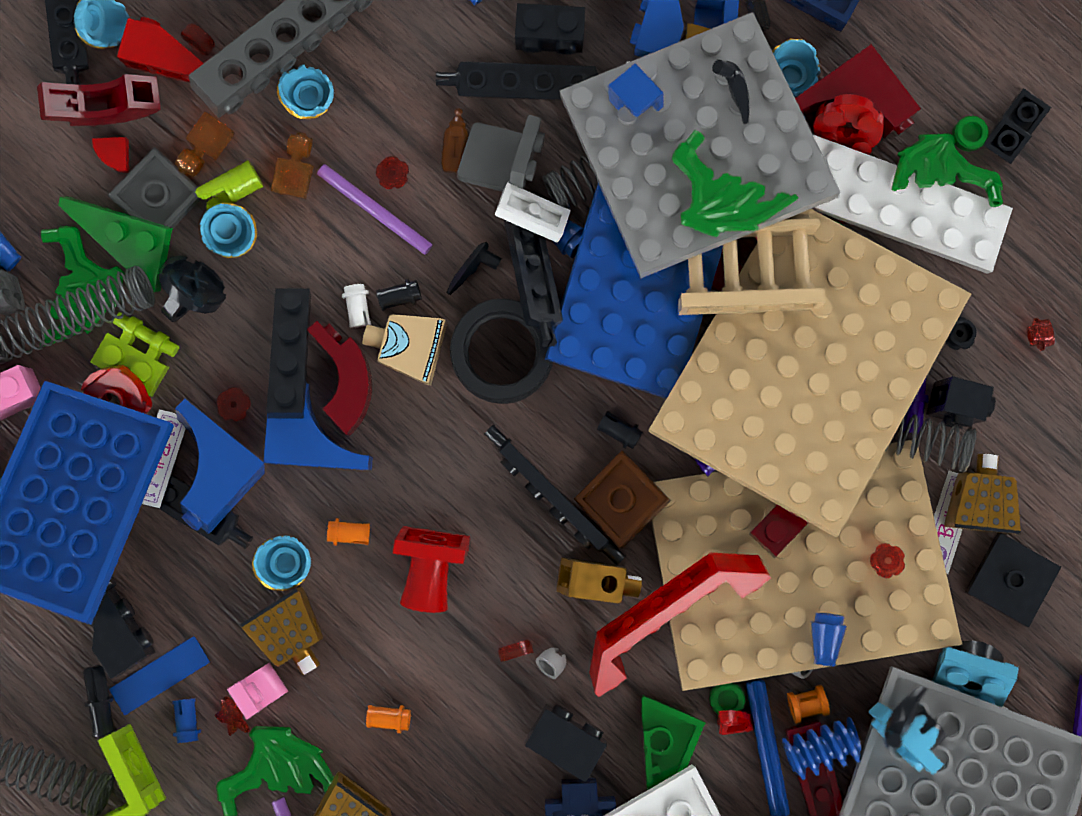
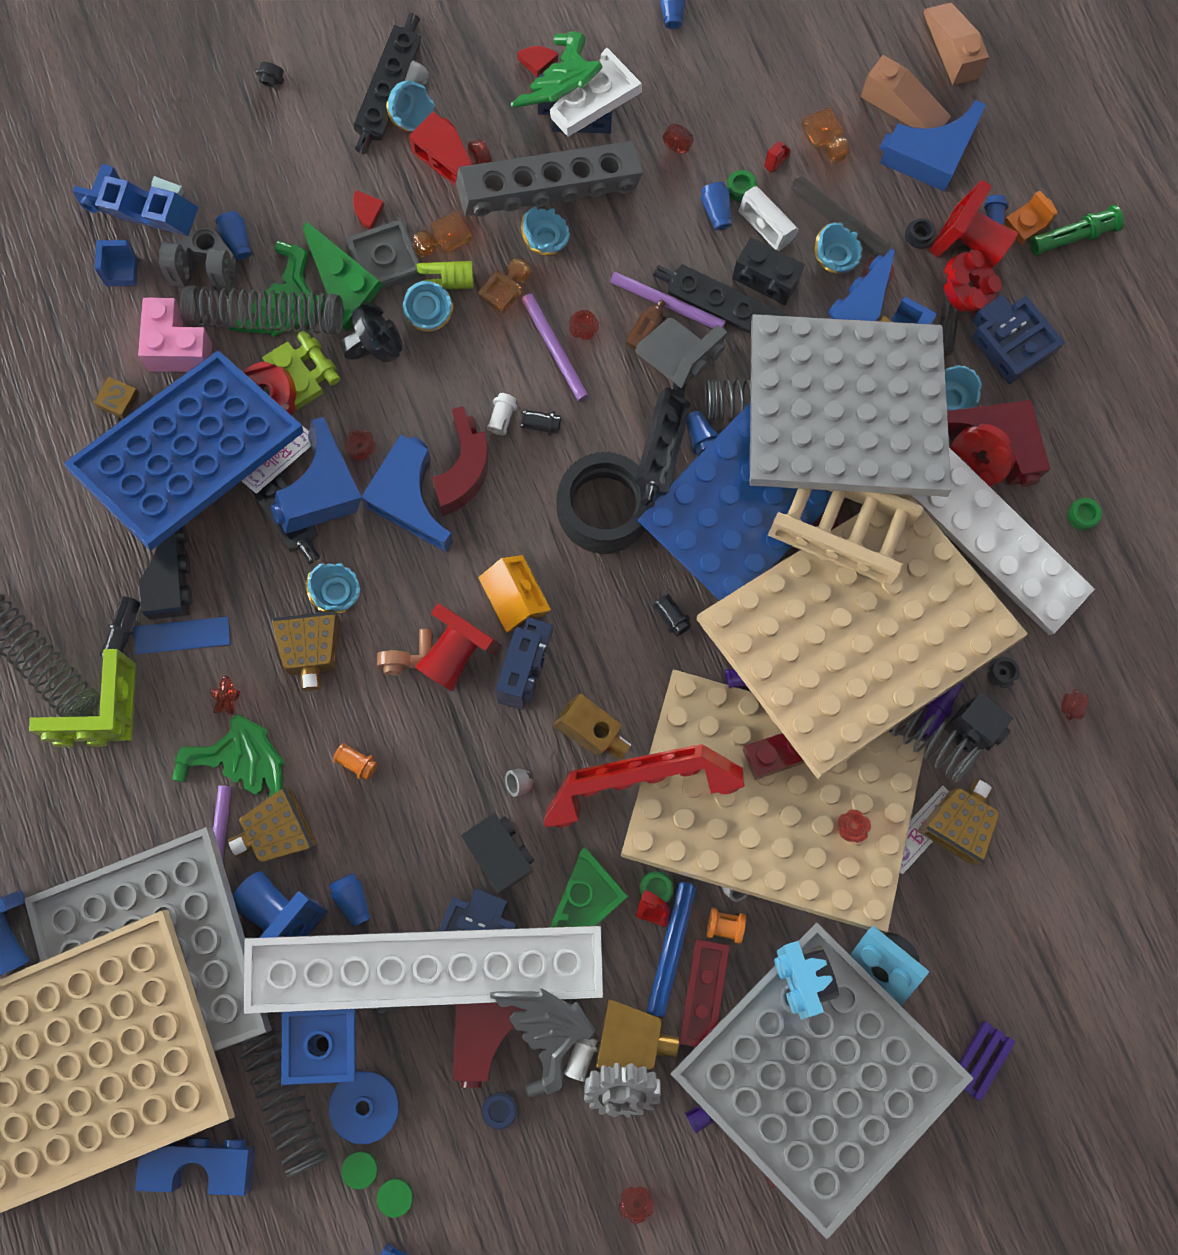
camera: 20 degrees right, 10 degrees down
dark red arch [37,74,161,126] -> none
blue pin [172,698,201,743] -> none
bright pink plate [227,662,288,720] -> none
black plate [267,288,311,418] -> none
orange pin [327,518,370,546] -> none
tan torso [362,315,447,386] -> none
black bar [446,242,502,295] -> none
black plate [484,424,626,566] -> none
white plate [494,182,571,243] -> none
clear red tile [497,639,534,662] -> none
reddish brown plate [574,451,671,549] -> none
blue panel [608,63,664,117] -> none
green animal [672,130,798,238] -> none
black bar [712,59,749,124] -> none
blue piece [782,717,862,780] -> none
blue cone [811,612,847,666] -> none
black bar [884,685,928,748] -> none
green animal [891,133,1003,207] -> none
black plate [965,533,1061,627] -> none
black slope [983,88,1052,164] -> none
none -> nougat plate [377,629,432,675]
none -> light orange panel [478,555,551,633]
none -> dark blue piece [495,617,553,710]
none -> medium lavender bar [610,272,726,329]

